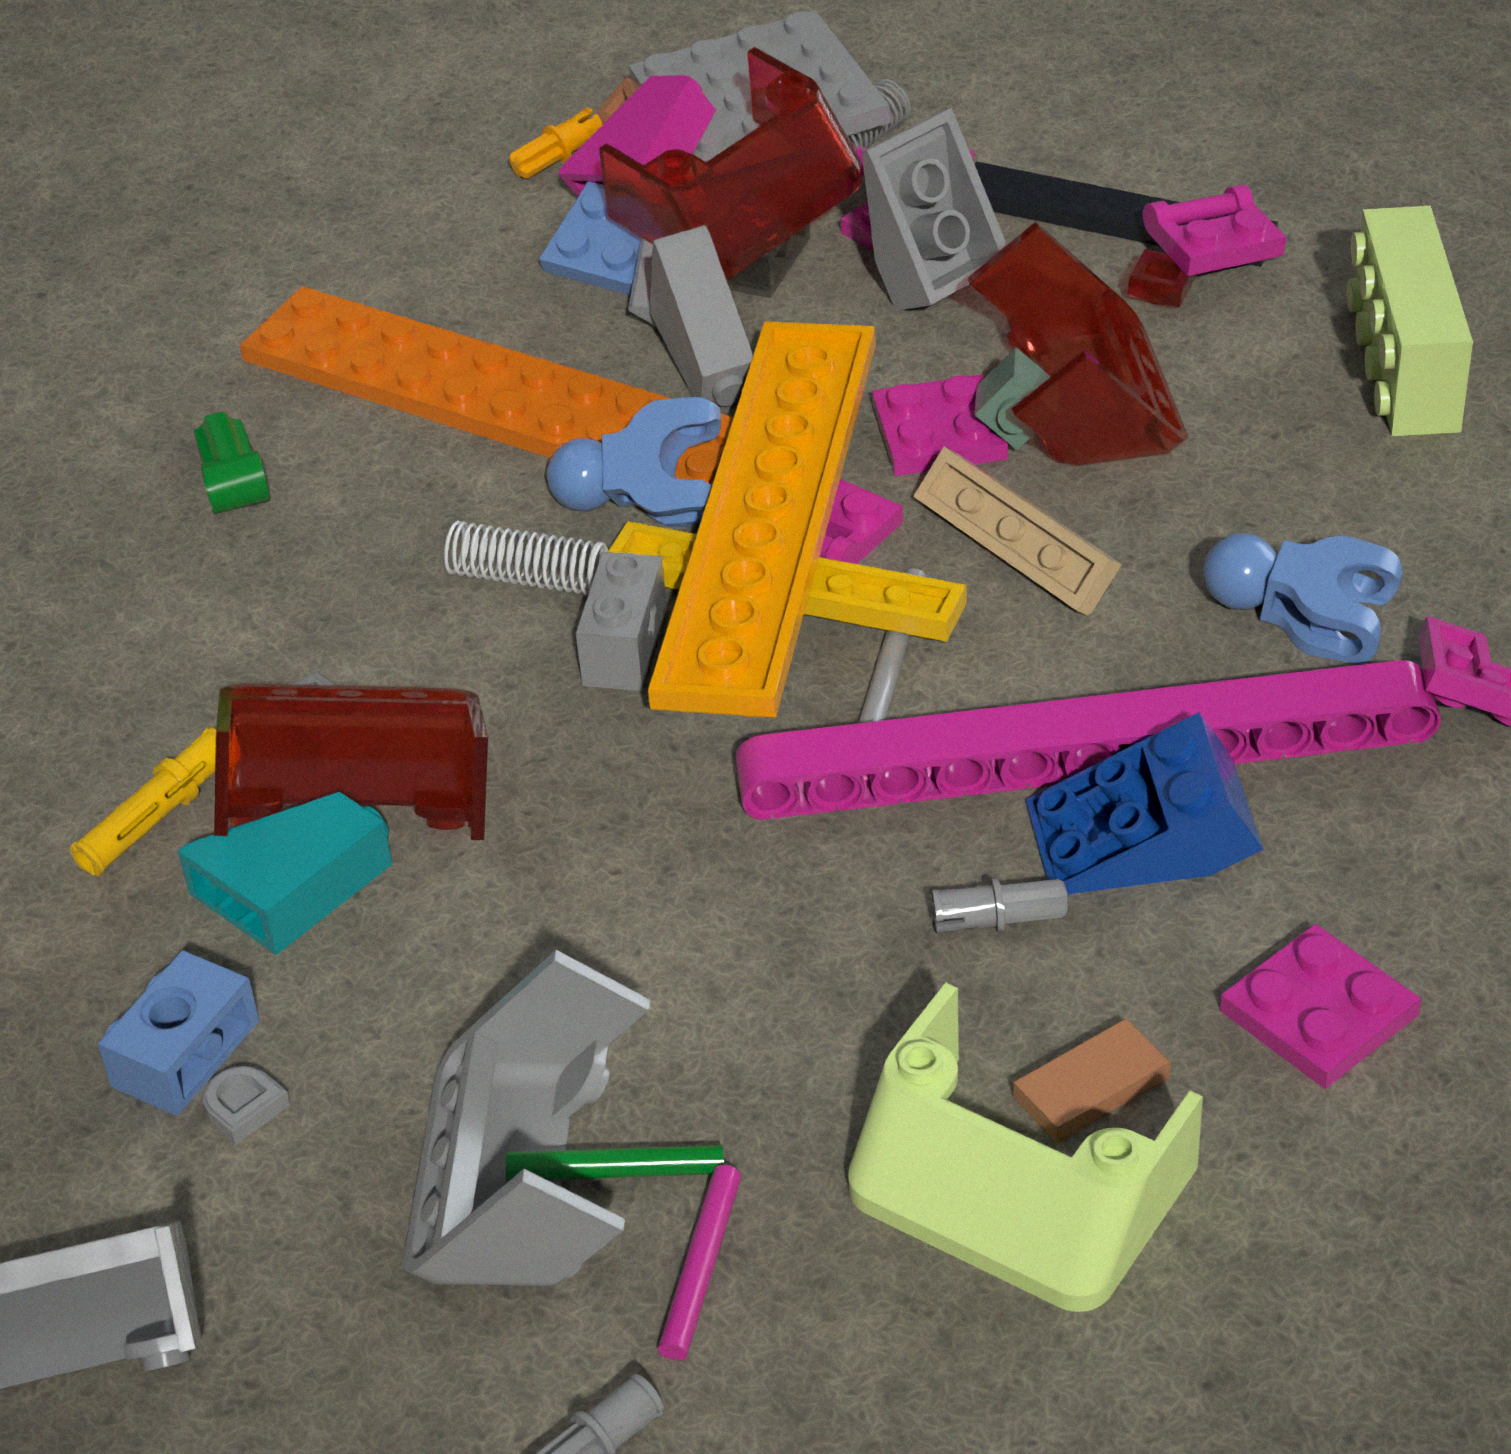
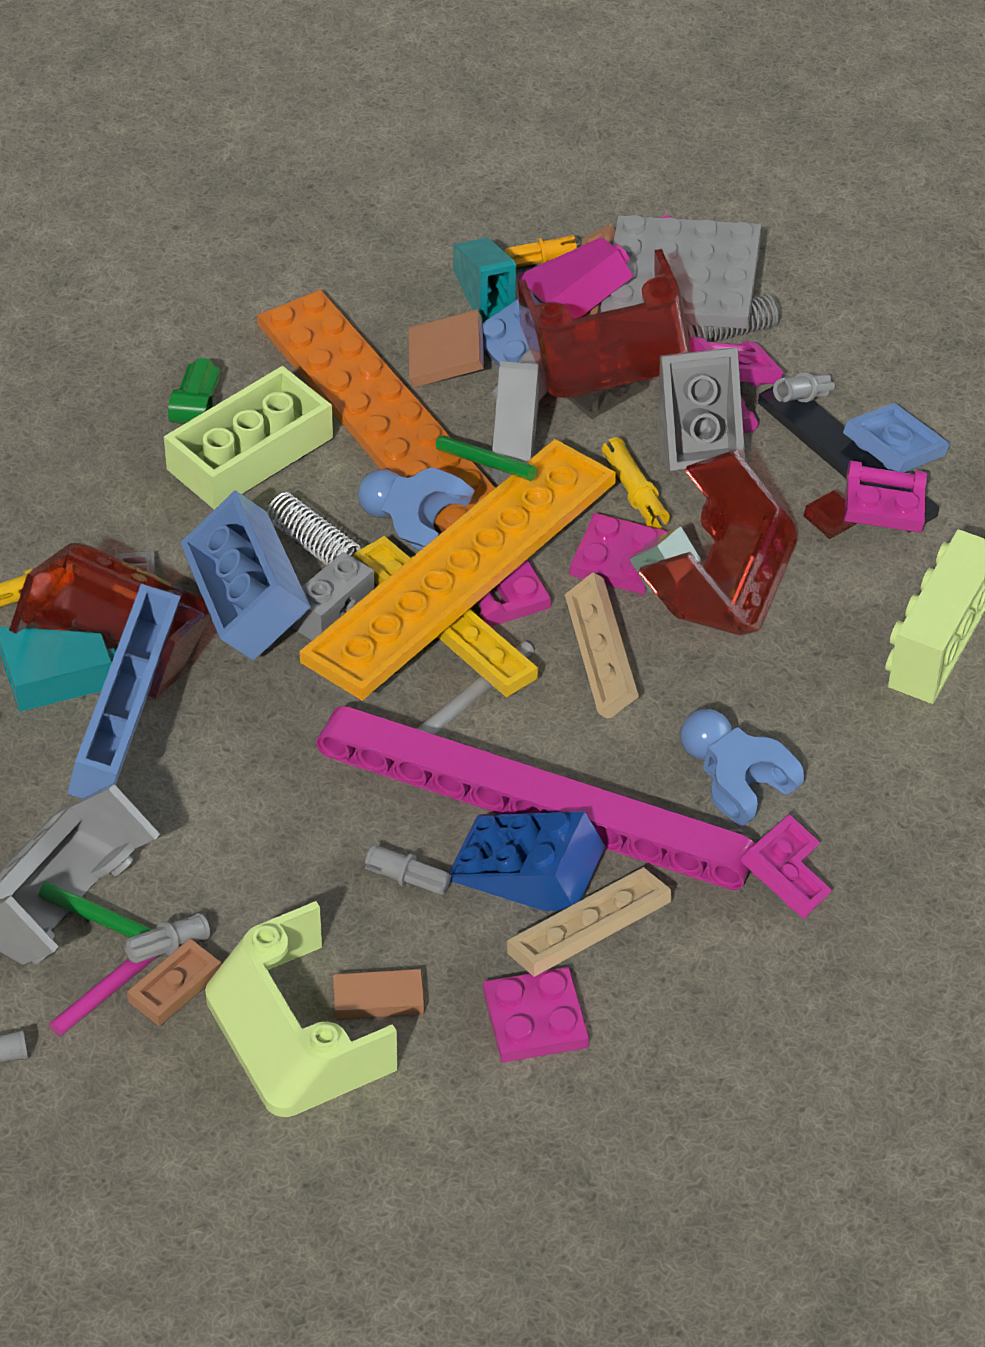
camera: 25 degrees right, 5 degrees up
none -> medium blue brick [67,584,180,798]
none -> light grey axle [124,913,210,963]
none -> nougat plate [127,939,222,1027]
none -> yellowish green brick [164,366,333,510]
none -> medium blue brick [180,490,310,661]
none -> nougat tile [409,309,484,387]
none -> green bar [435,435,537,481]
none -> teal slope [453,237,516,323]
none -> tan plate [507,867,671,977]
none -> yellow pin [601,437,670,529]
none -> light grey axle [773,372,835,402]
none -> medium blue plate [843,403,950,472]

